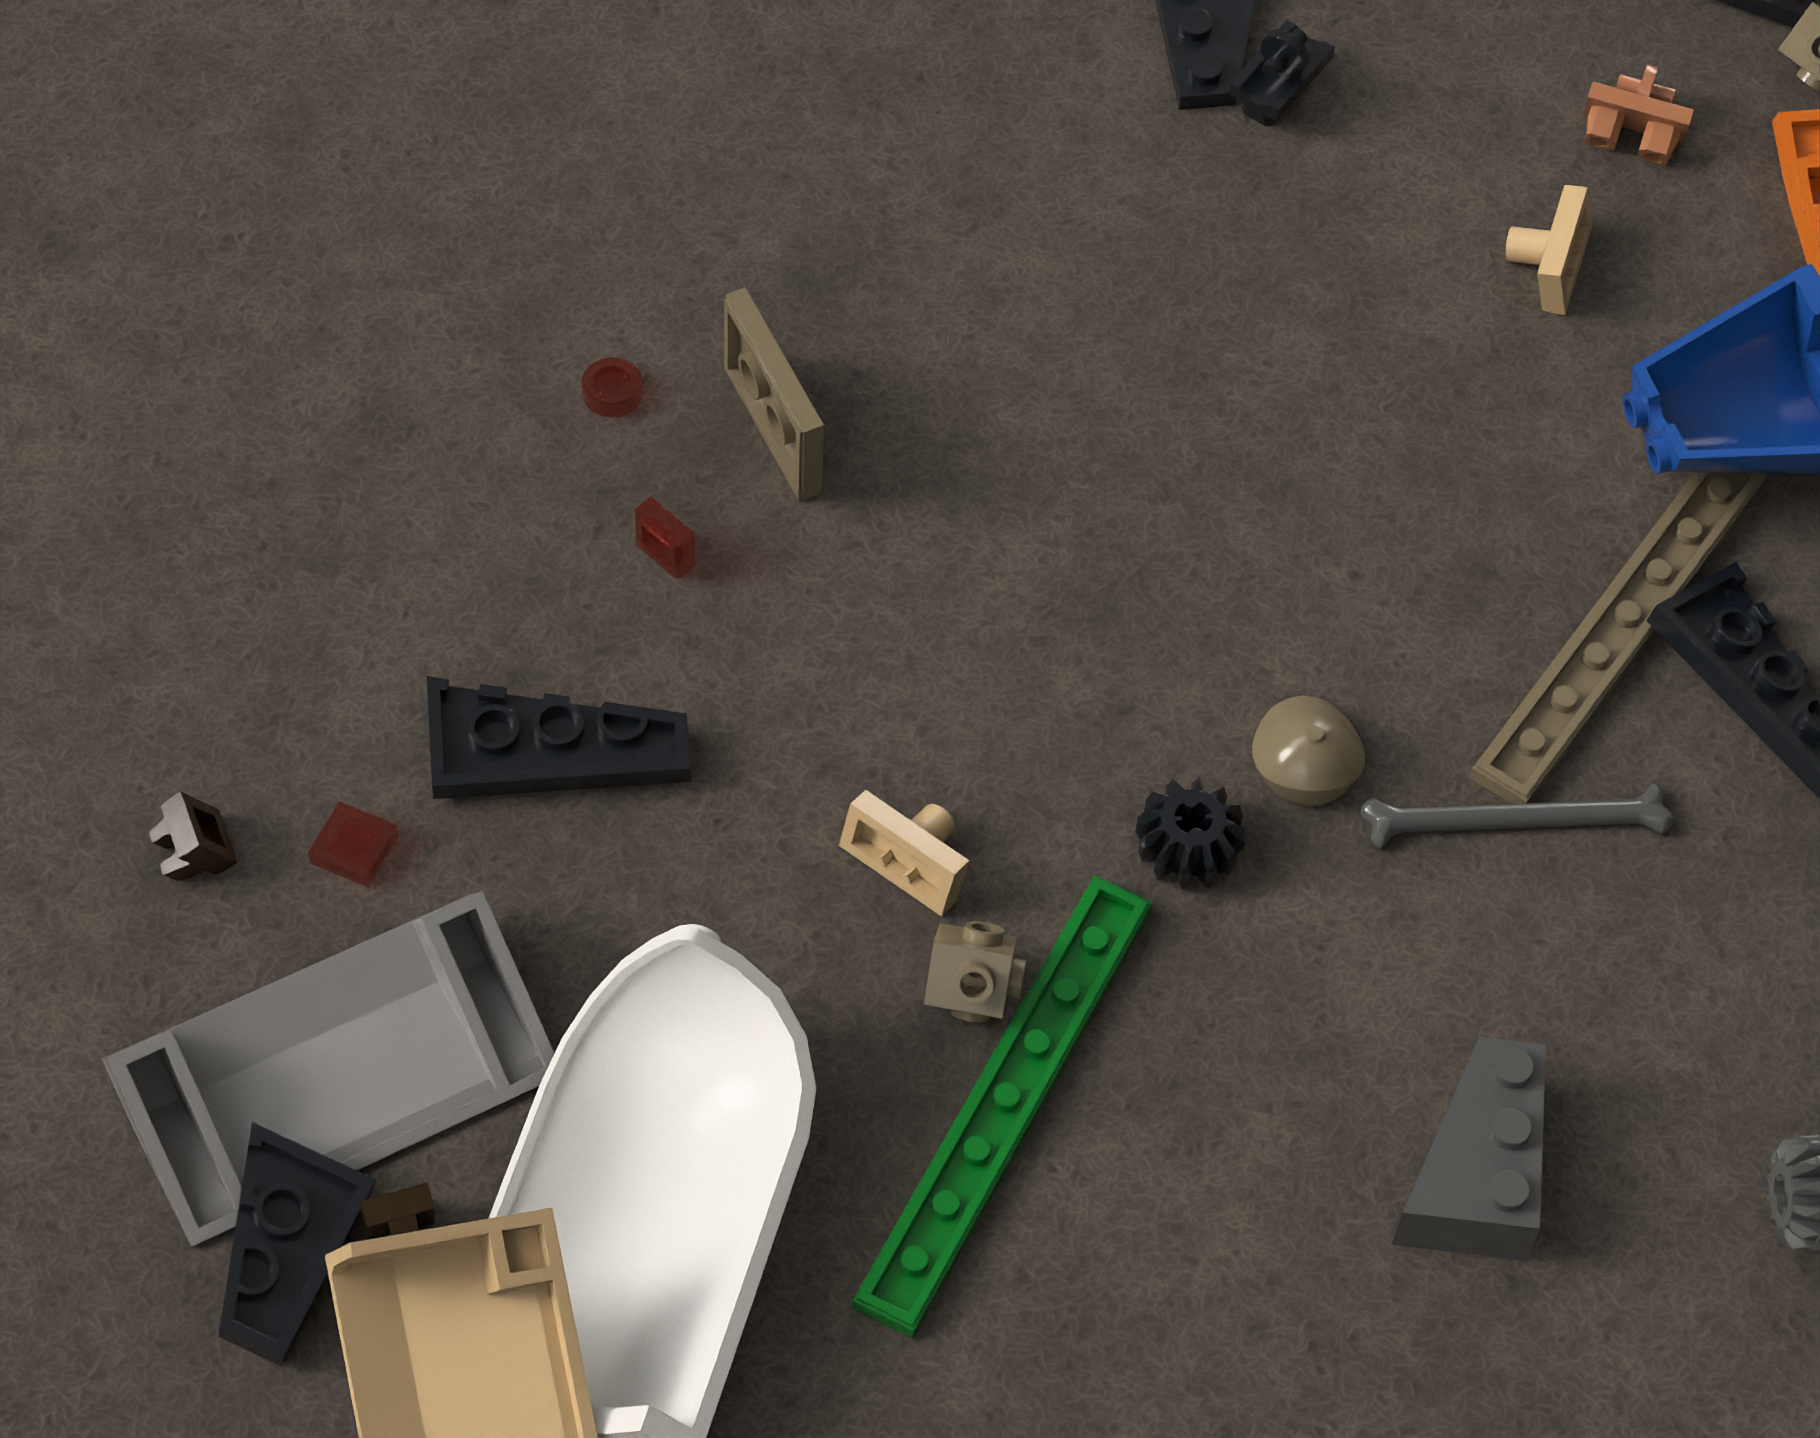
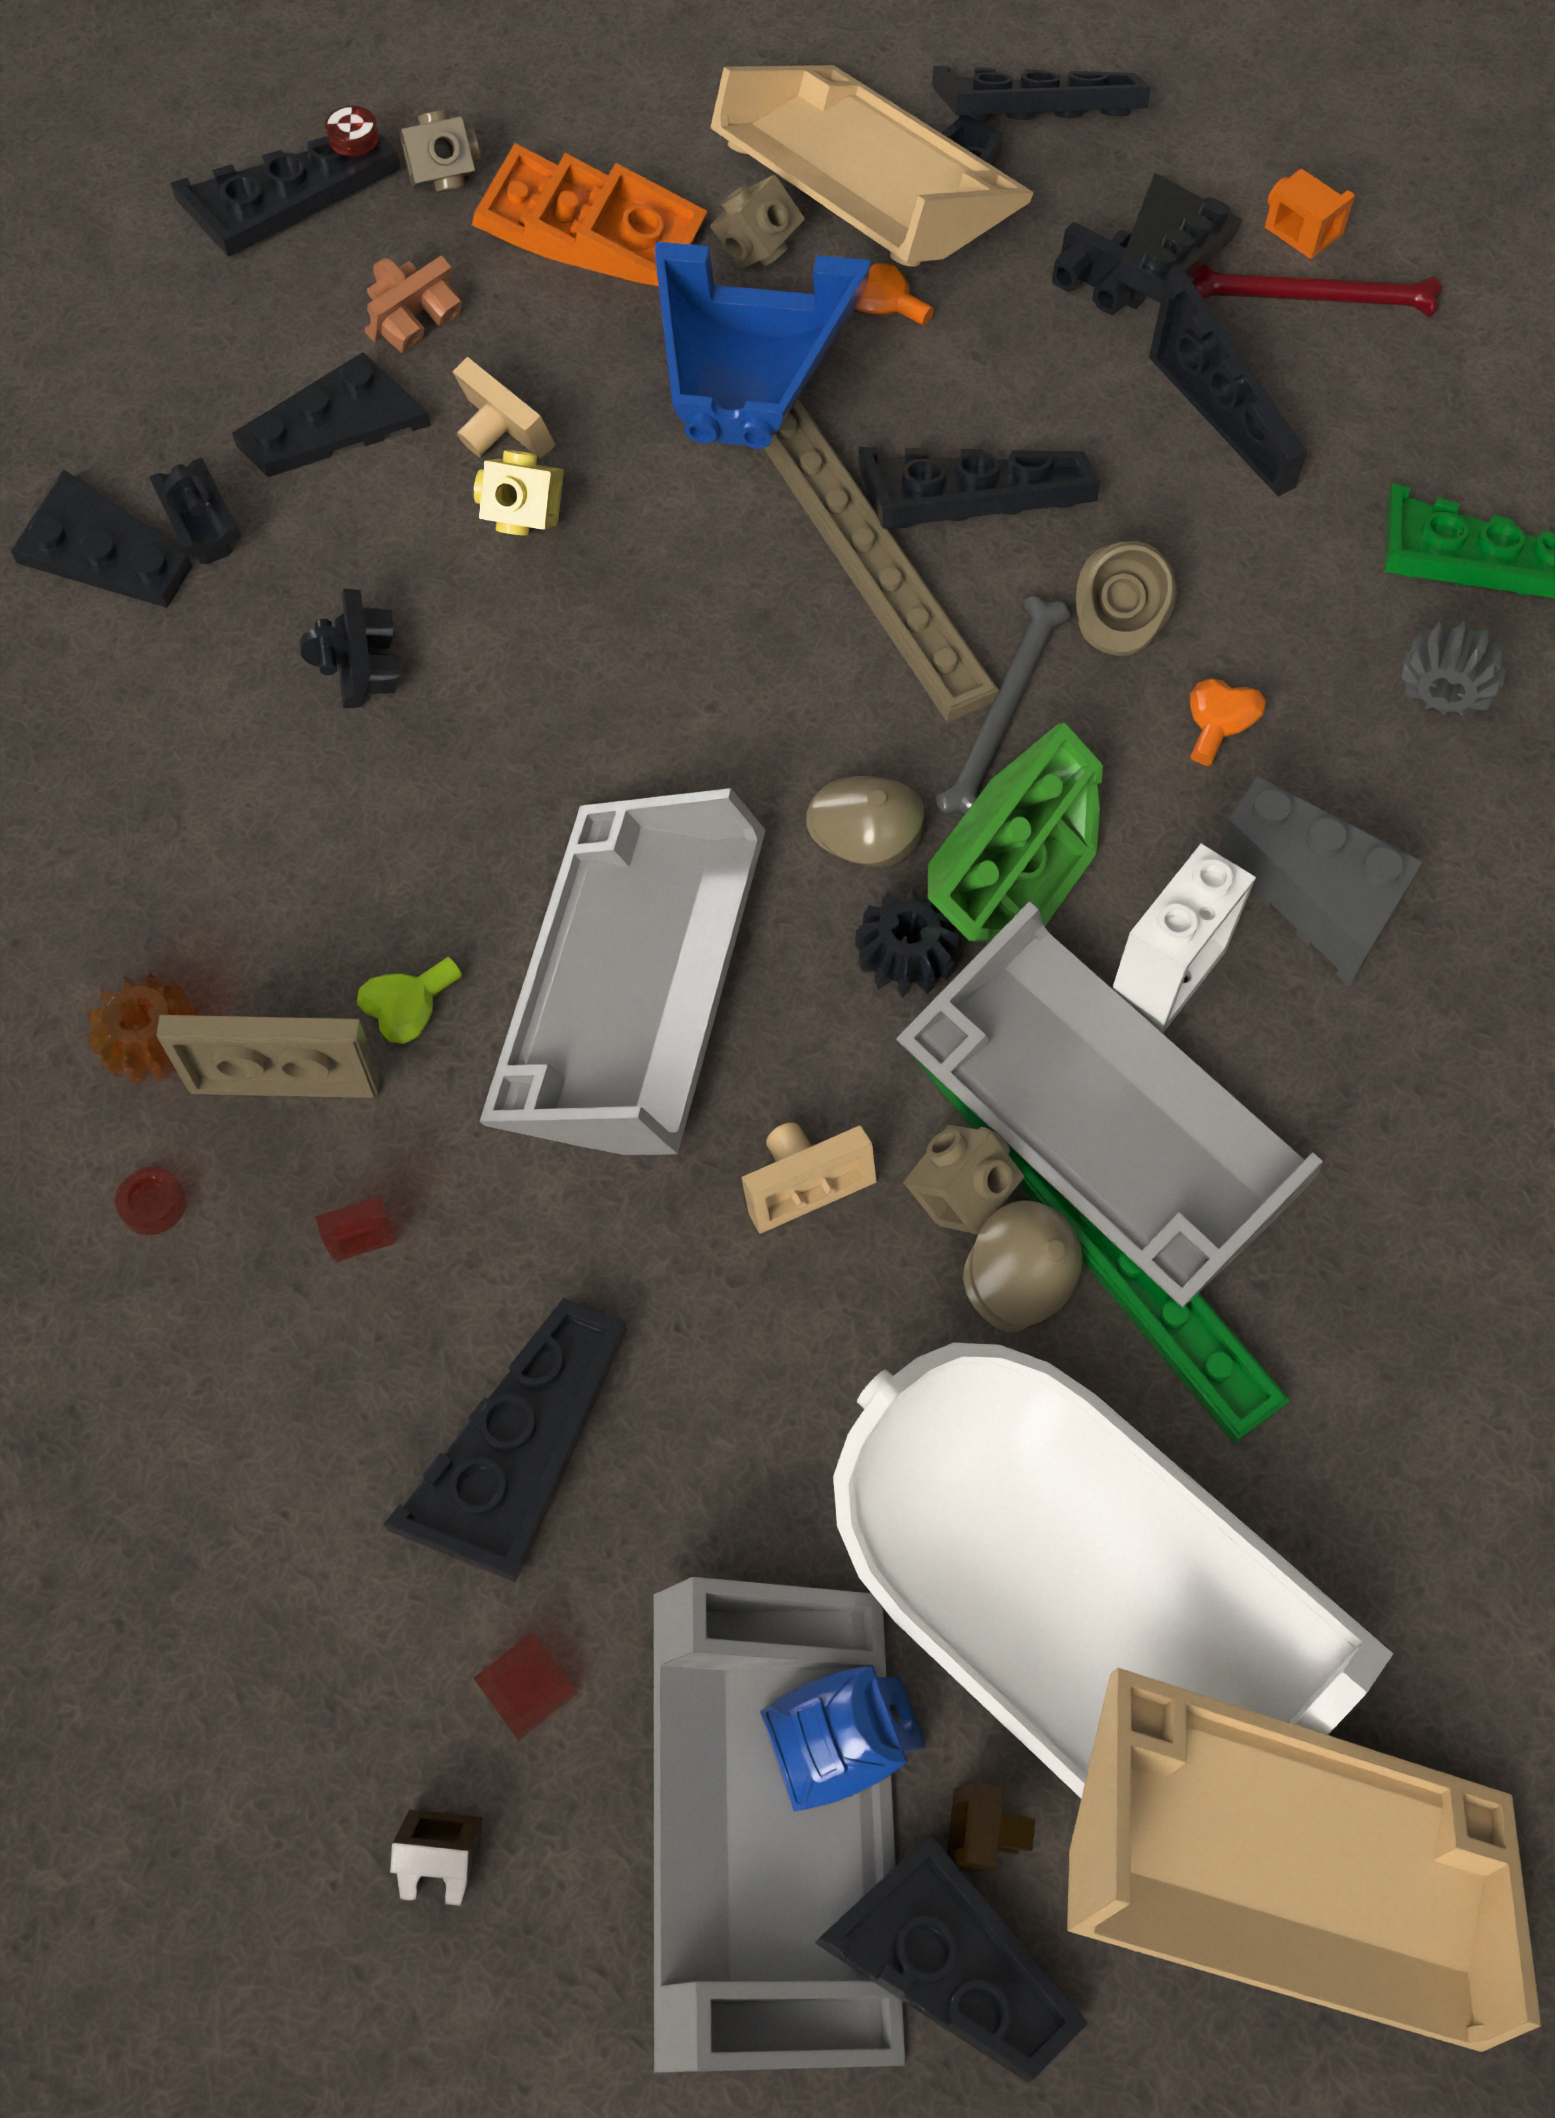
camera: 60 degrees left, 5 degrees up
none -> clear orange gear [87,973,199,1085]
none -> black wing [232,352,431,477]
none -> black hips [300,588,399,708]
none -> lime rock [357,957,462,1044]
none -> light yellow brick [474,450,564,535]
none -> light grey slope [479,788,766,1155]
none -> blue piece [760,1665,925,1811]
none -> light grey slope [896,901,1323,1308]
none -> bright green wedge [928,722,1103,941]
none -> dark tan hat [963,1201,1083,1333]
none -> dark tan hat [1076,541,1177,656]
none -> white window [1112,844,1256,1034]
none -> orange rock [1190,678,1266,766]

